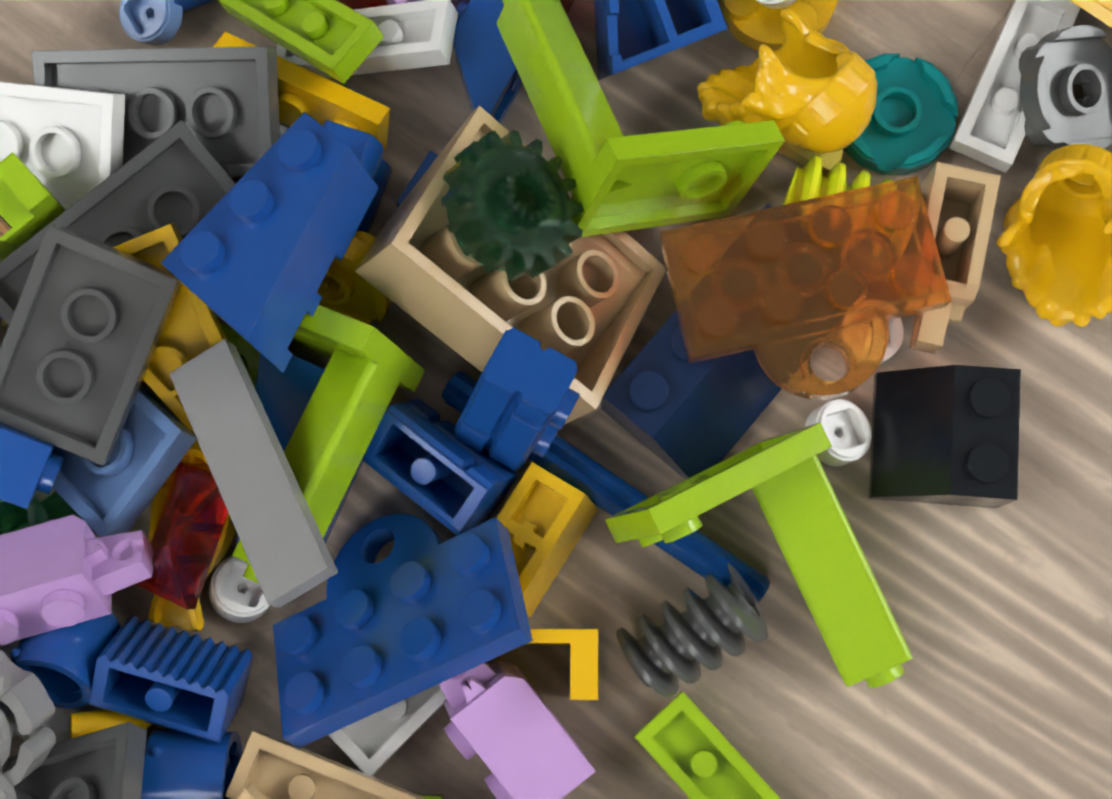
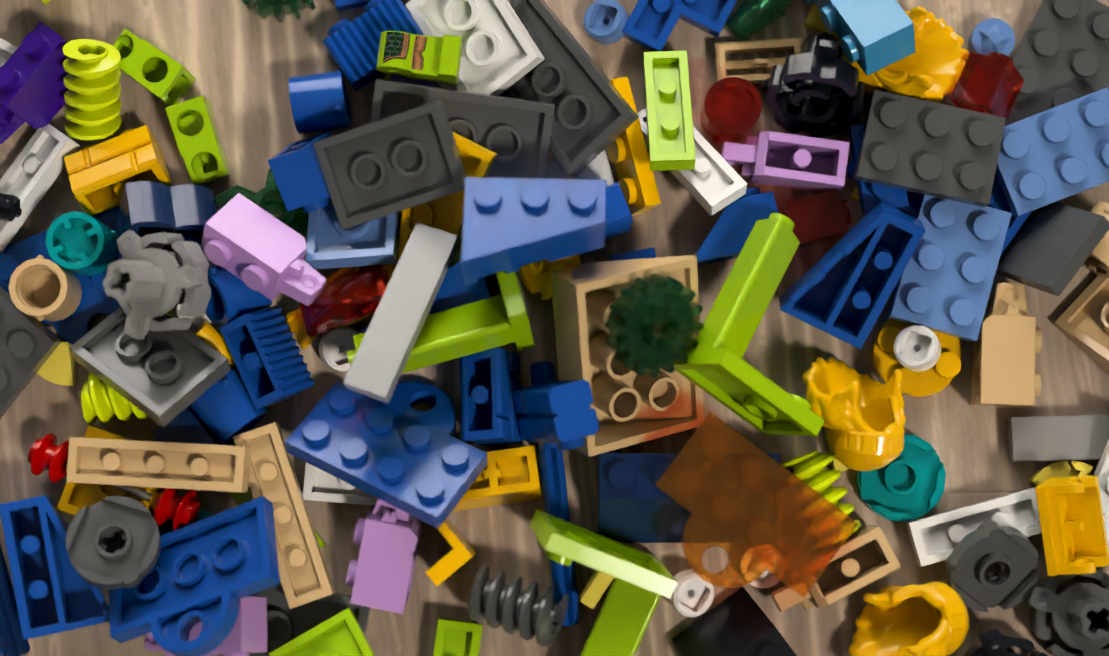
camera: 45 degrees right, 5 degrees up
none -> light yellow tile [579,570,614,610]

